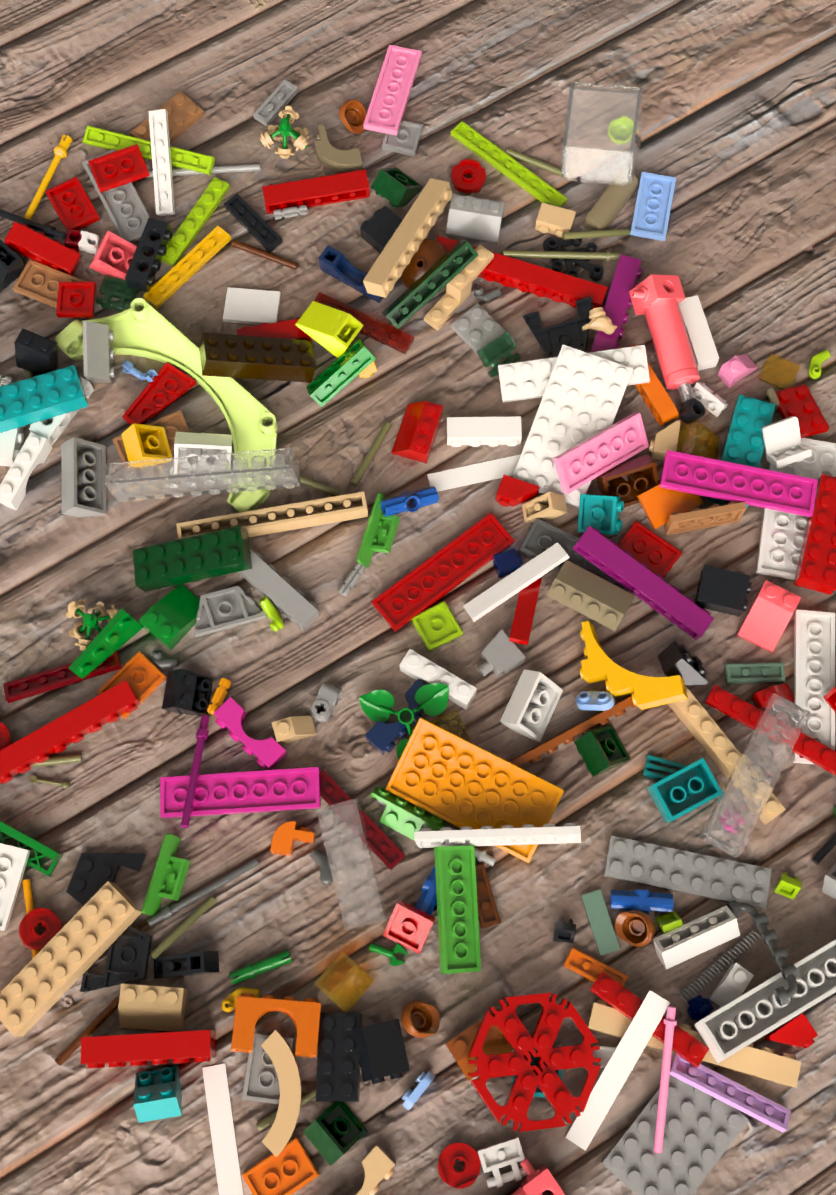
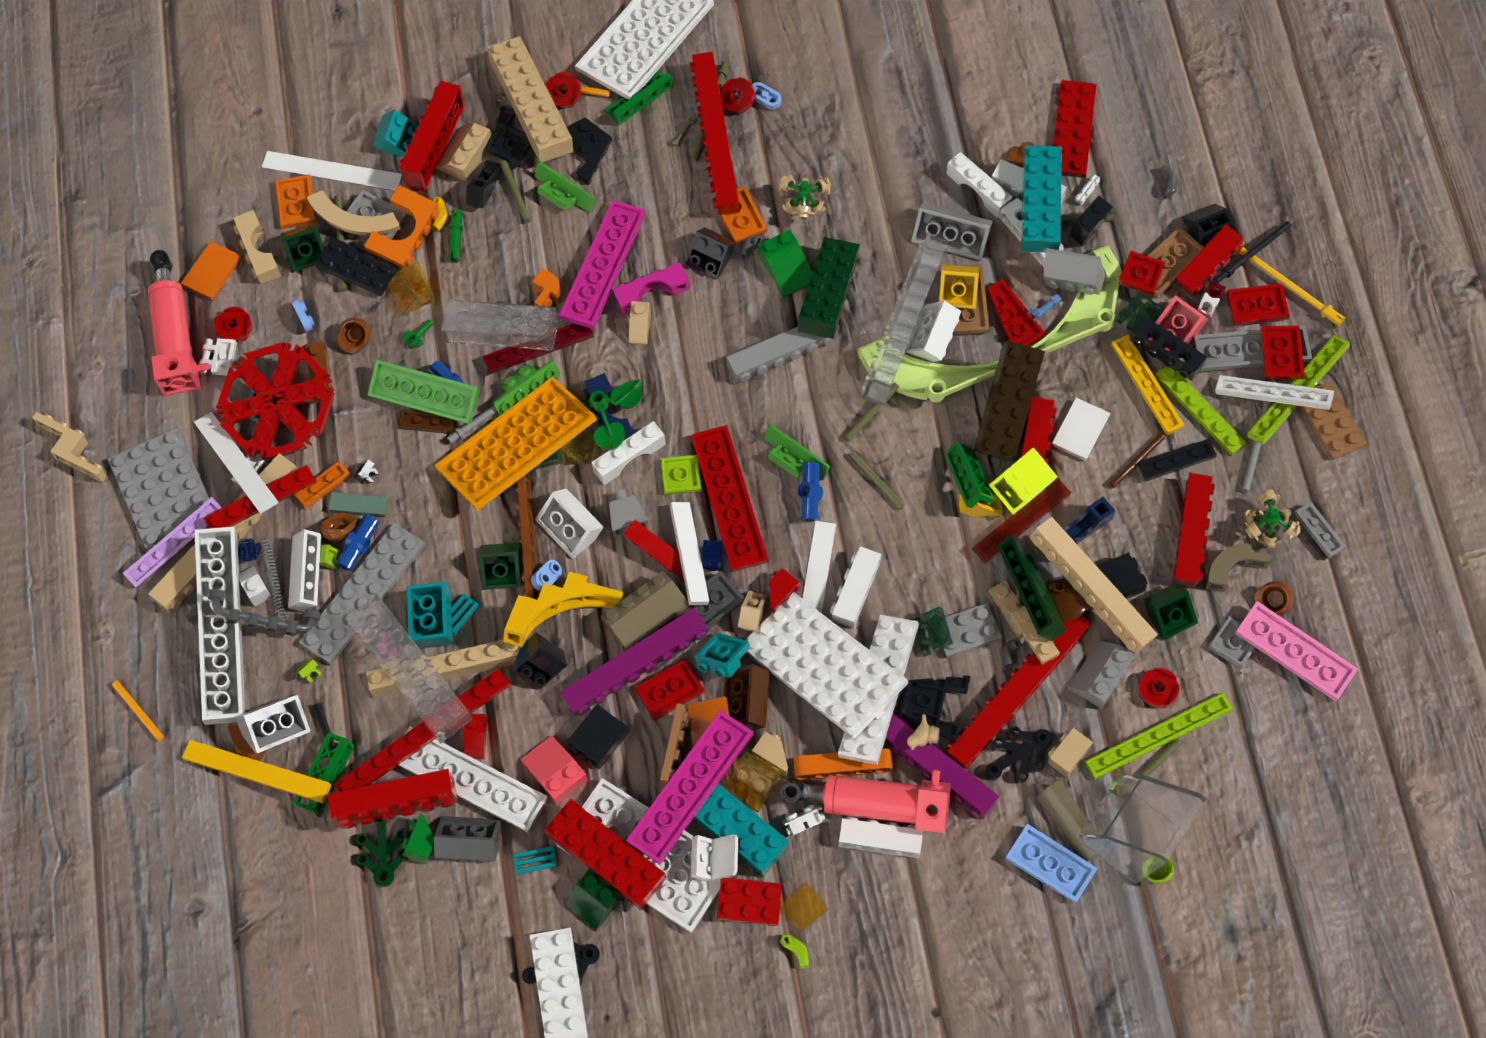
camera: 115 degrees right, 5 degrees down
dark red plate [3,650,122,703] -> none
reddish brown bar [55,997,119,1066] -> none
green wing [69,608,143,679] -> none
dark grey bar [147,858,259,927] -> none
tan brick [176,491,368,540] -> none
magenta bar [181,715,209,828] -> none
light grey wing [194,586,266,637] -> none
light orange axle [207,678,231,715] -> none
lime arm [259,596,284,632] -> none
light grey axle [273,205,308,220] -> none
light grey piece [312,682,343,722] -> none
light grey axle [338,562,366,597] -> none
black brick [353,1019,410,1084] -> none
plate [383,900,436,954] -> none
red slope [391,401,443,464] -> none
white plate [414,823,581,848] -> none
olive bar [503,250,620,261] -> none
bright pink plate [553,412,649,494] -> none
olive bar [562,228,630,240] -> none
bright pink bar [654,1006,677,1153] -> none
bright pink slope [718,354,758,388] -> none
sand green tile [724,662,786,684] -> none
dark tan tile [763,388,780,413] -> none
red slope [765,1013,818,1049] -> none

